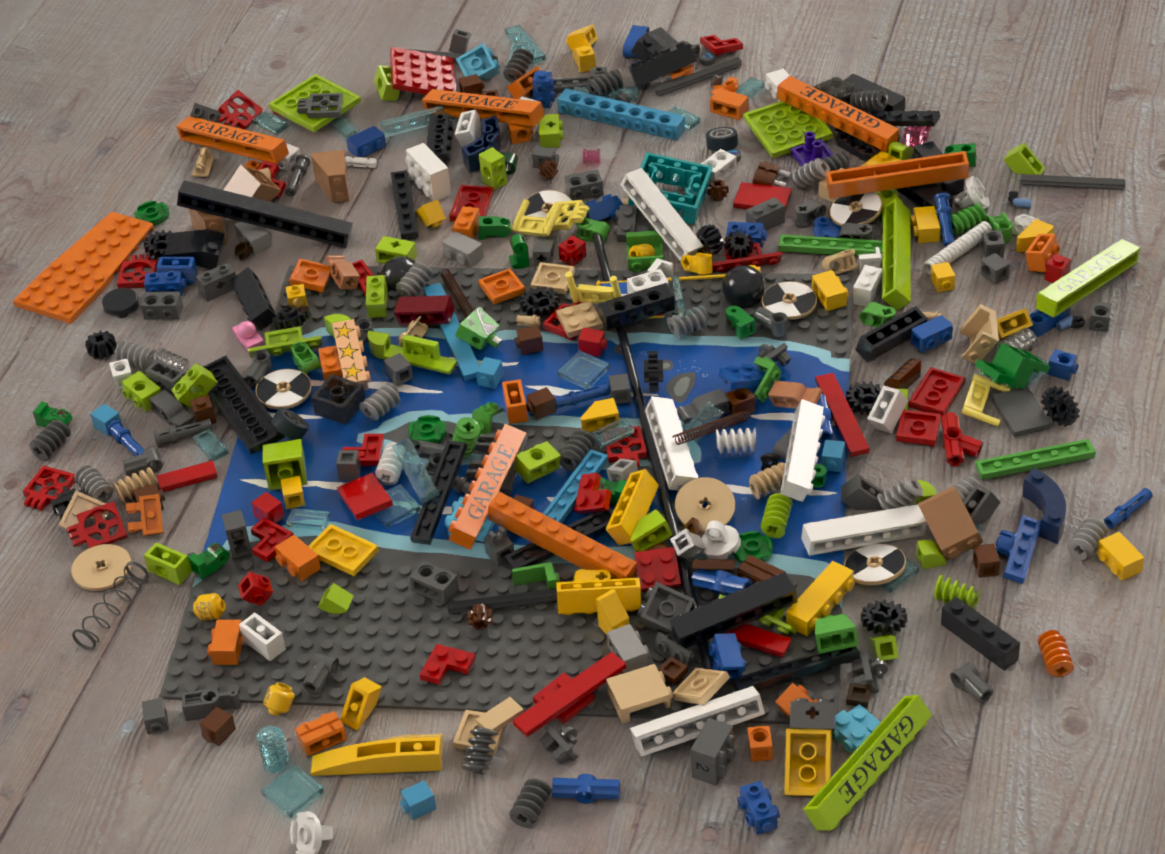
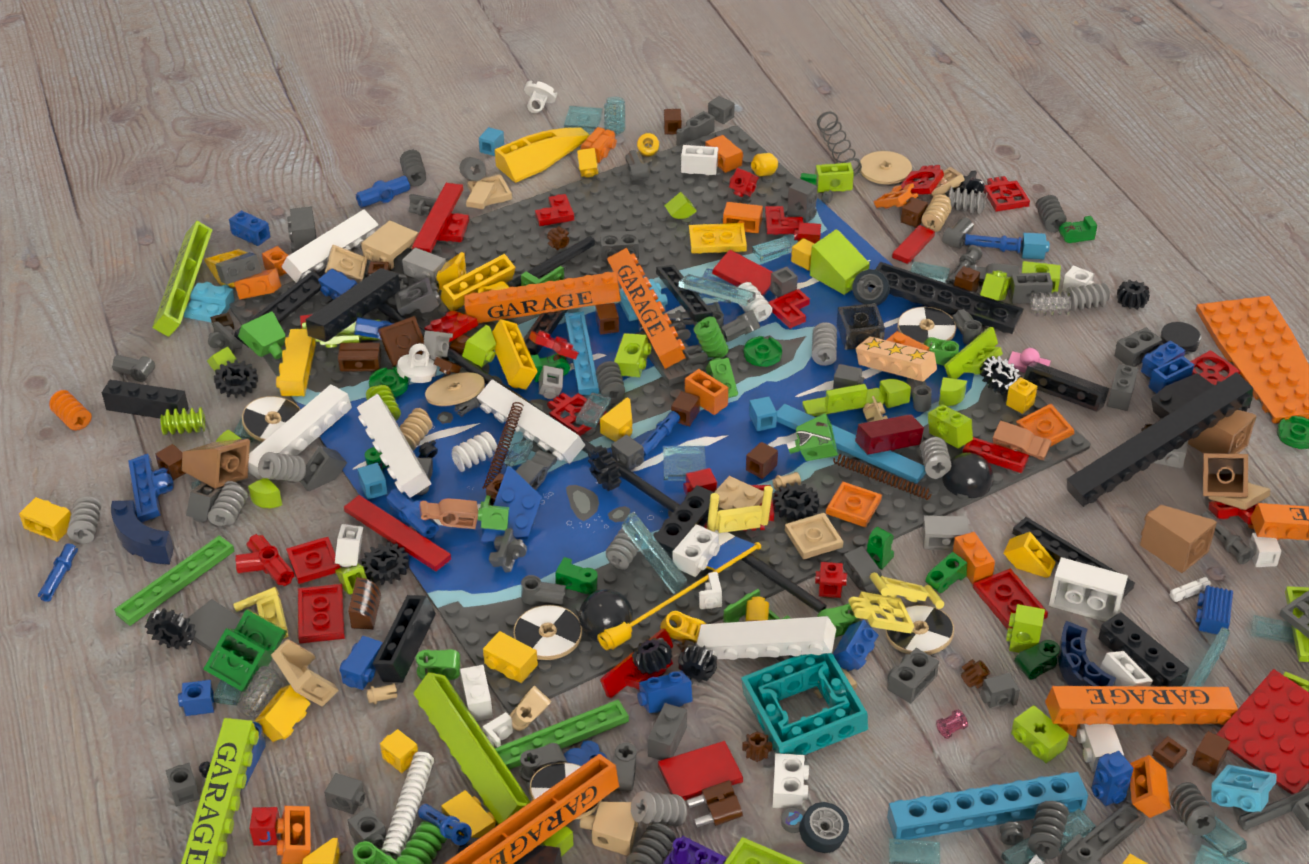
camera: 140 degrees right, 0 degrees up
lime brick [375,236,417,264] -> none

